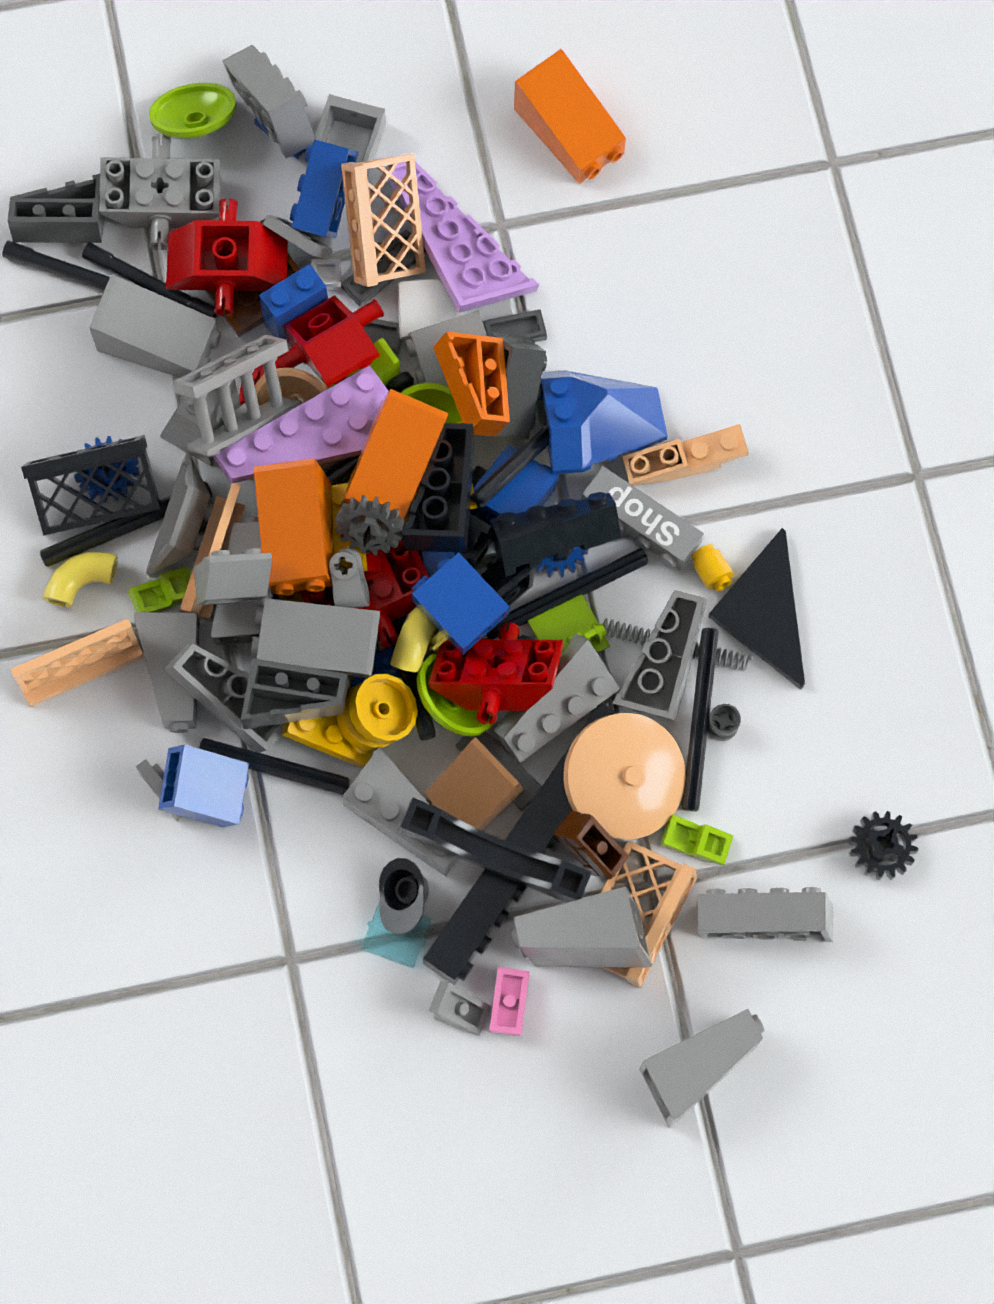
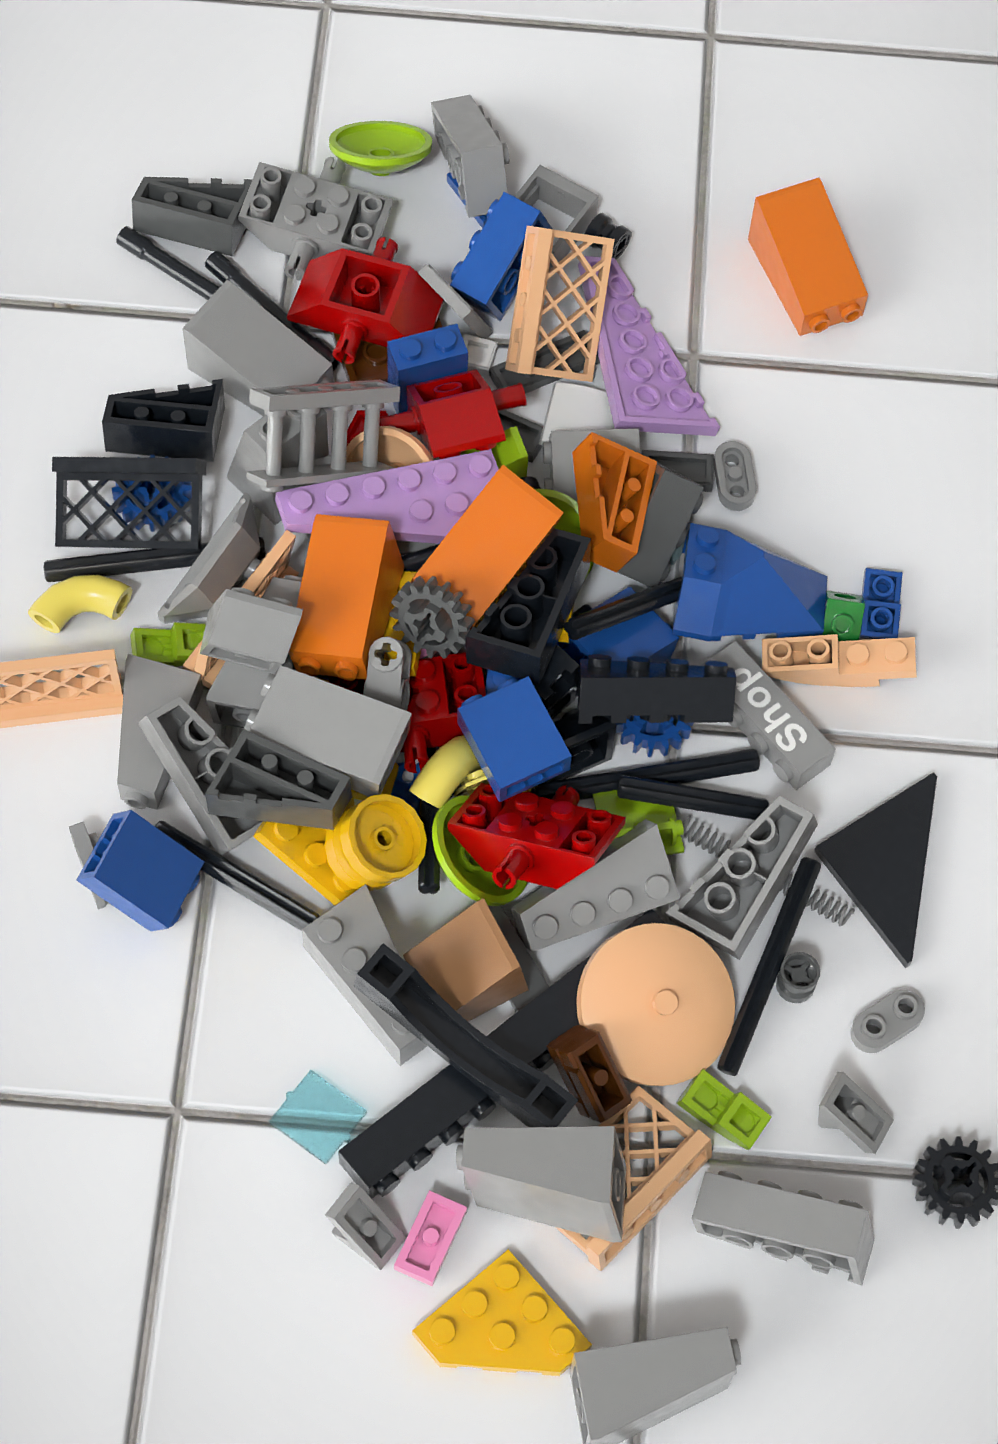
camera: 15 degrees right, 10 degrees down
black piece [379,858,429,935] -> none
yellow brick [691,544,734,591] -> none
none -> black wedge [102,379,225,462]
none -> yellow plate [412,1249,592,1376]
none -> black wheel [585,213,632,259]
none -> black axle [617,775,769,820]
none -> light grey plate [713,441,756,511]
none -> light grey slope [818,1072,894,1154]
none -> green bracket [822,591,865,641]
none -> light grey plate [851,990,925,1053]
none -> blue slope [859,568,903,639]

